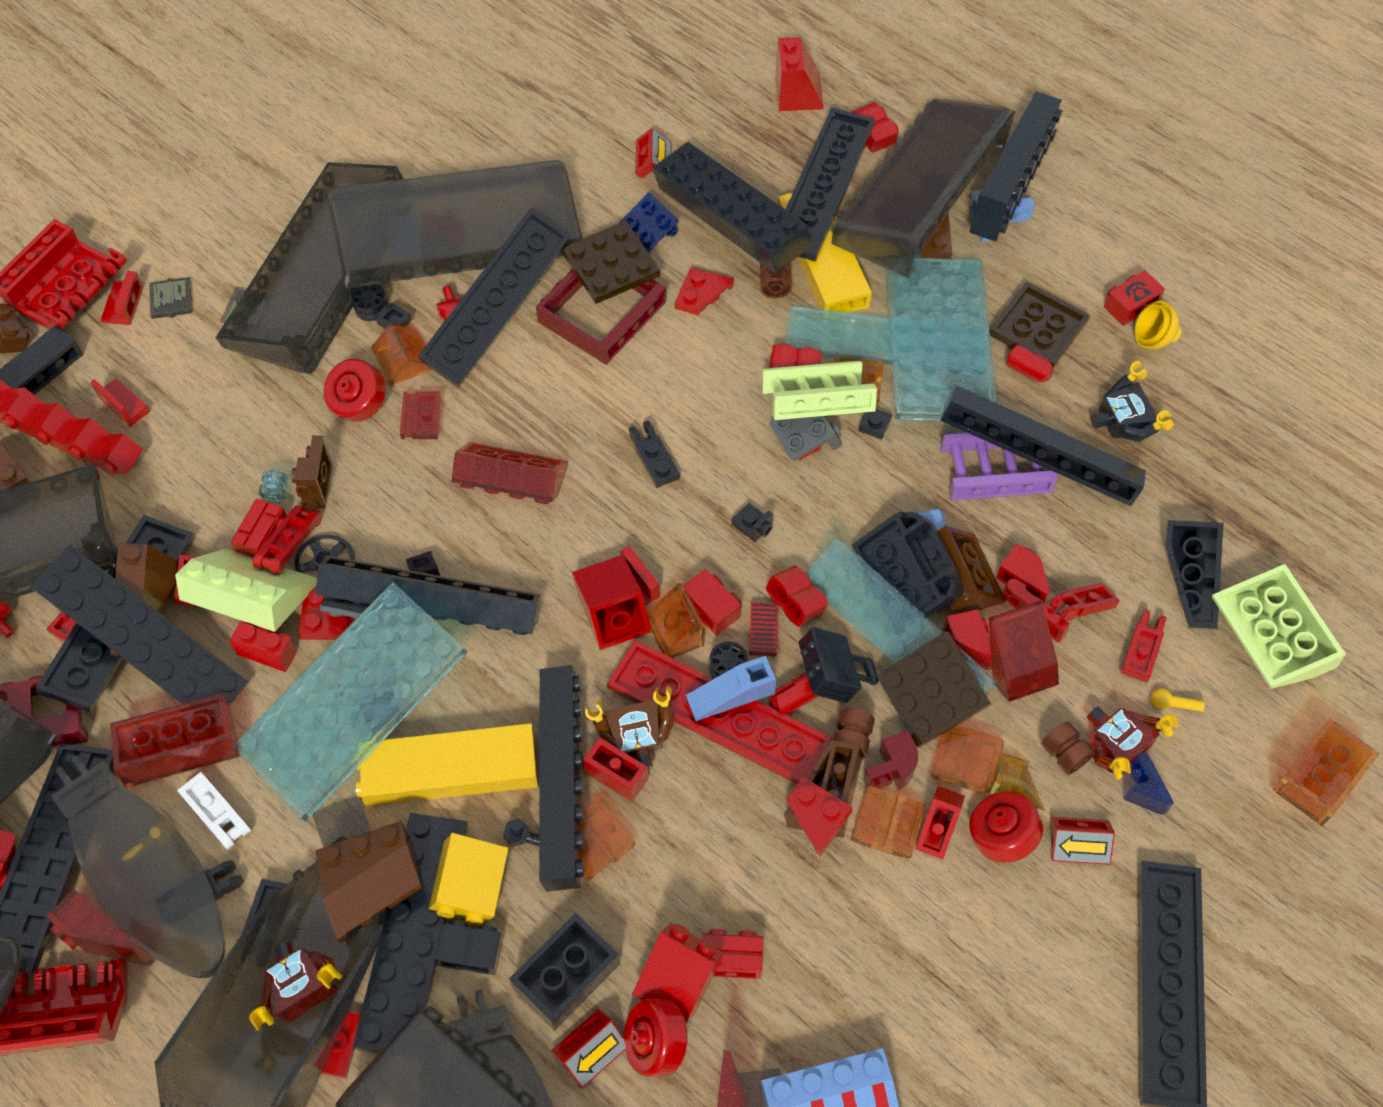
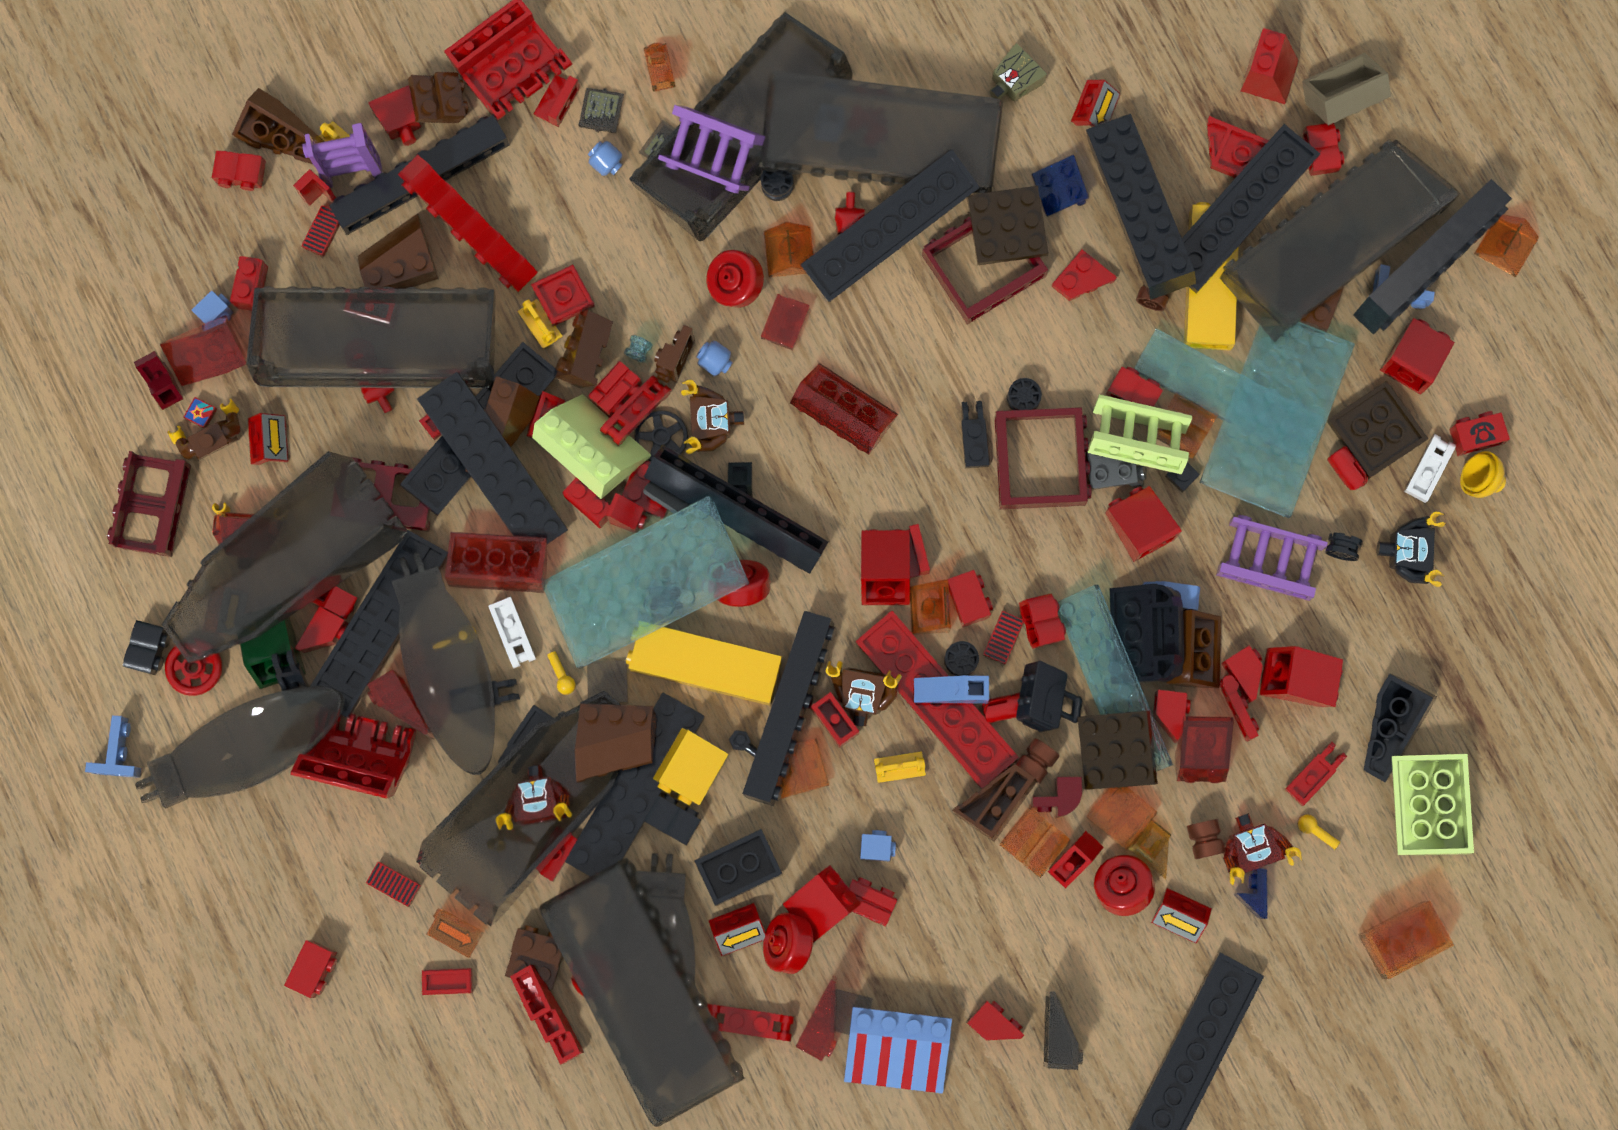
camera: 25 degrees right, 20 degrees up
red panel [90,378,150,427] -> none
black plate [376,303,412,336] -> none
black bracket [731,503,773,543] -> none
red wing [787,777,853,856] -> none
black brick [940,385,1146,506] -> none
red hinge [1049,582,1120,622] -> none
none -> yellow hinge [517,299,563,349]
none -> red plate [531,264,595,327]
none -> yellow bar [547,651,576,695]
none -> reddish brown wedge [555,310,613,388]
none -> medium blue head [588,141,622,176]
none -> red slope [606,493,648,534]
none -> clear orange slope [644,43,676,92]
none -> medium lavender fence [658,105,765,194]
none -> reddish brown torso [681,380,744,454]
none -> medium blue head [696,341,733,376]
none -> red wheel [712,560,771,607]
none -> medium blue brick [860,830,896,862]
none -> yellow hinge [874,751,926,783]
none -> red slope [966,1000,1024,1040]
none -> olive torso [989,43,1047,102]
none -> dark red window [994,407,1091,509]
none -> black wheel [1007,378,1042,410]
none -> clear smoke slope [1043,991,1083,1070]
none -> red slope [1105,486,1182,562]
none -> red wing [1207,116,1269,178]
none -> red slope [1259,646,1343,707]
none -> dark tan piece [1302,53,1391,125]
none -> black wheel [1325,532,1363,561]
none -> red slope [1380,318,1455,395]
none -> white plate [1404,434,1456,503]
none -> clear orange slope [1474,215,1539,277]

